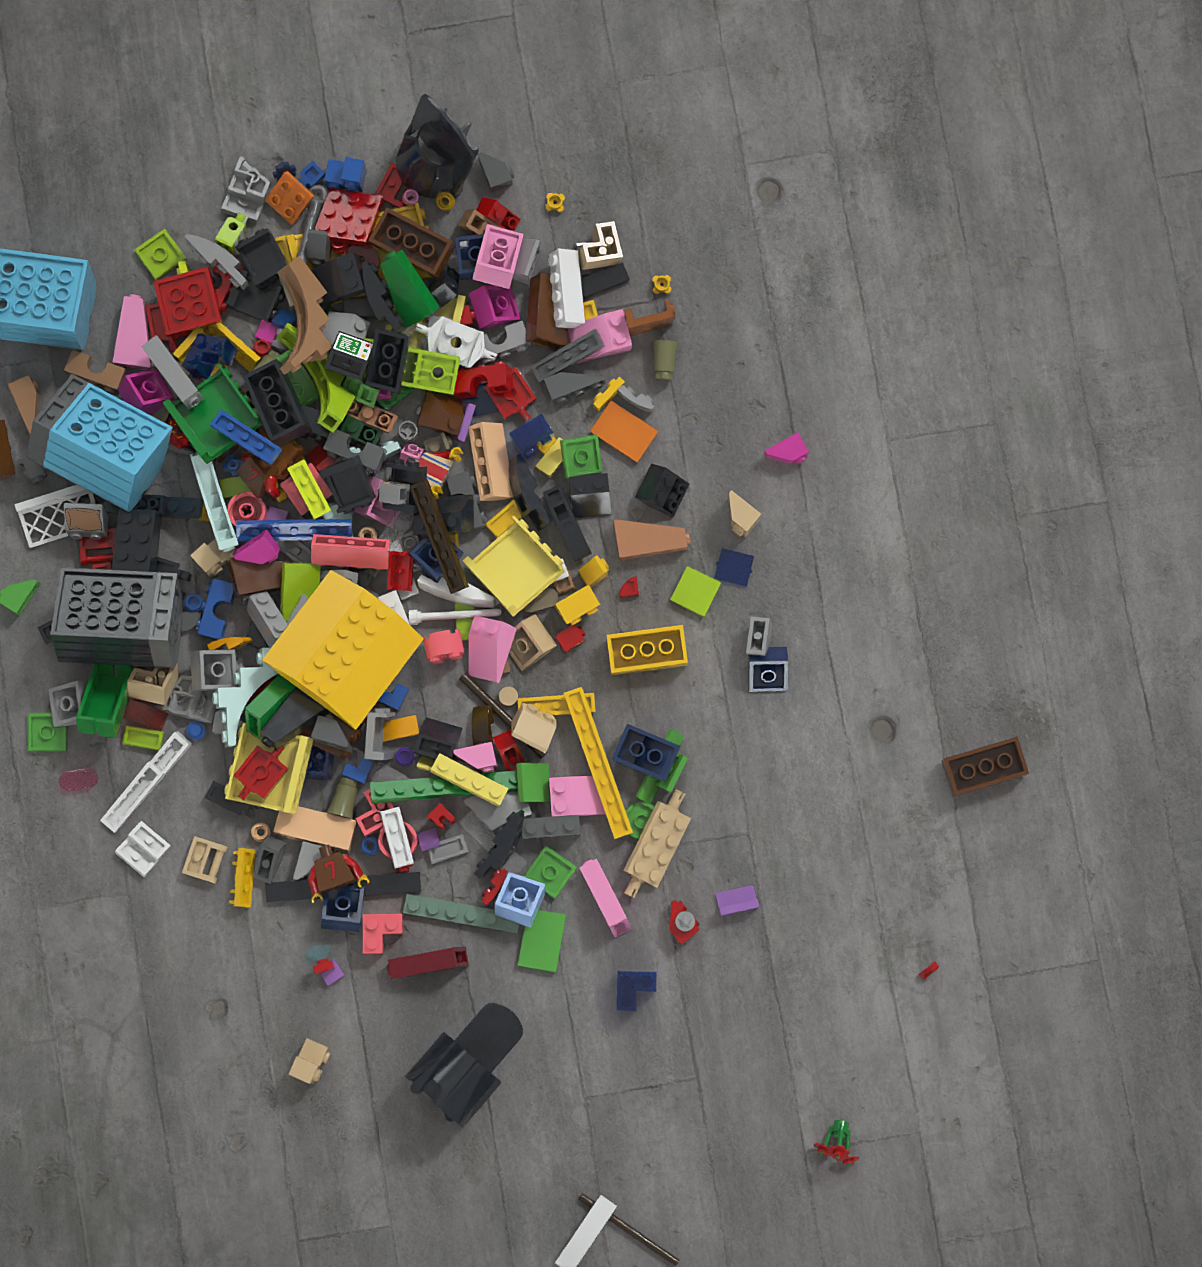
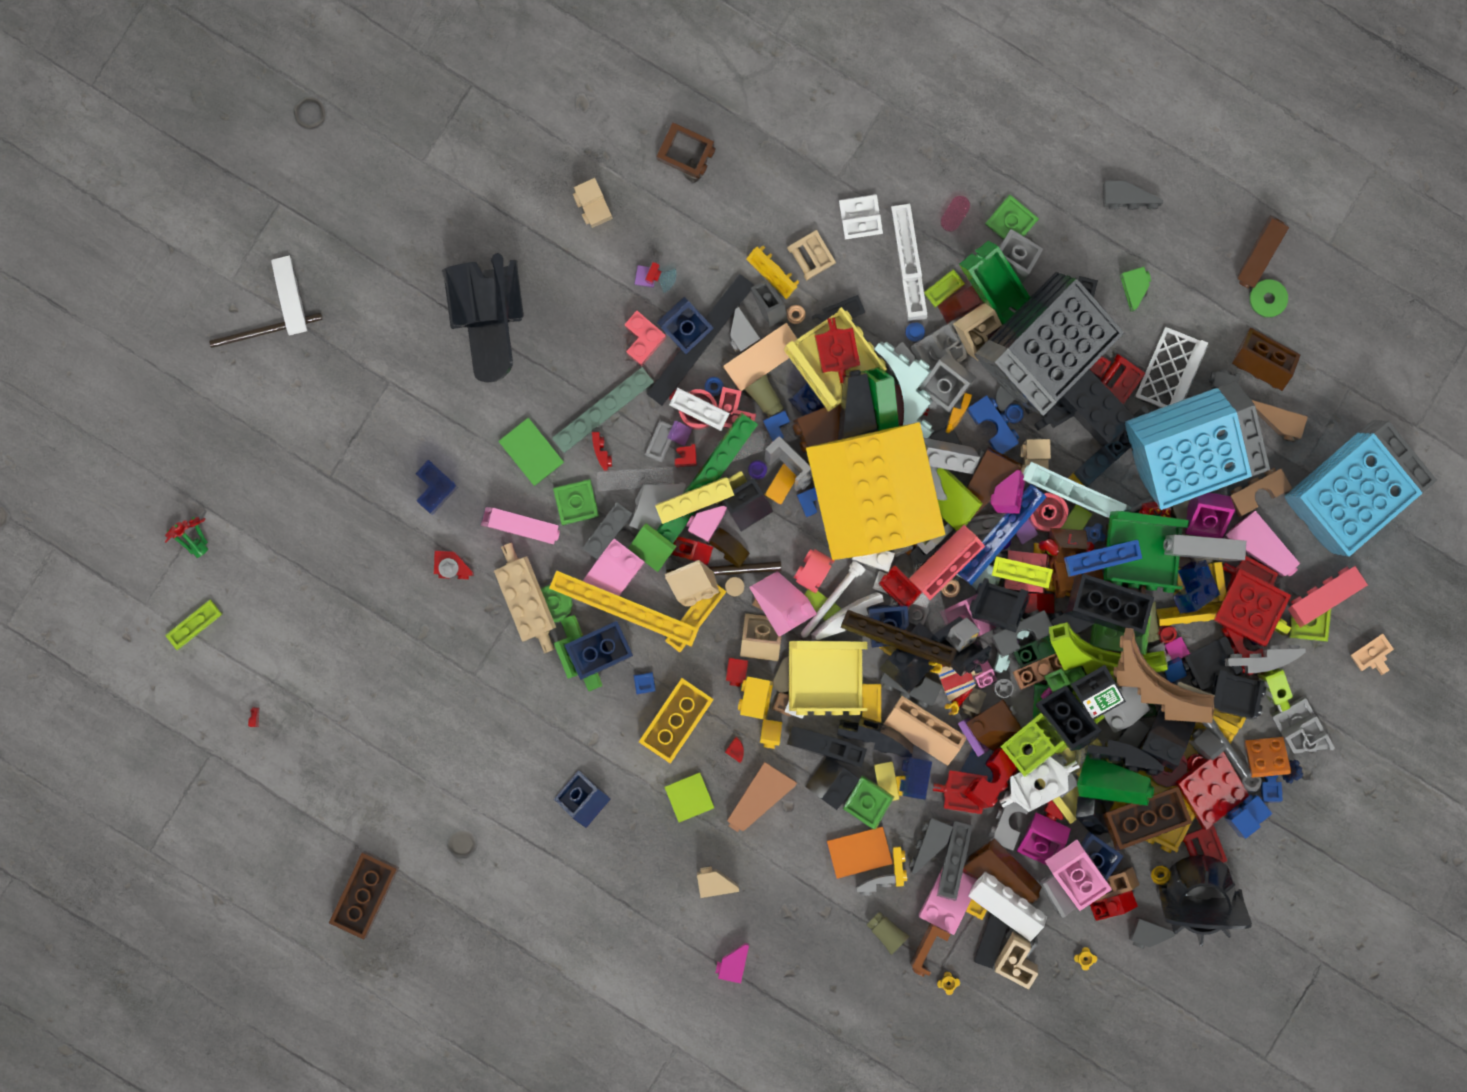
camera: 130 degrees right, 5 degrees up
slope [64,503,109,540] -> none
reddish brown torso [308,845,369,903] -> none
dark grey slope [311,715,352,752] -> none
dark red slope [387,947,469,979] -> none
bright pink hinge [402,189,419,206] -> none
black slope [474,810,525,879] -> none
light blue brick [495,872,545,927] -> none
black slope [635,464,690,518] -> none
clear blue piece [714,548,754,587] -> none
medium lavender panel [716,885,759,916] -> none
light grey slope [746,617,773,656] -> none
none -> lime tile [165,599,223,650]
none -> blue tile [633,672,656,694]
none -> reddish brown window [656,122,716,179]
none -> coral brick [1288,566,1368,628]
none -> light nougat hinge [1350,634,1394,675]

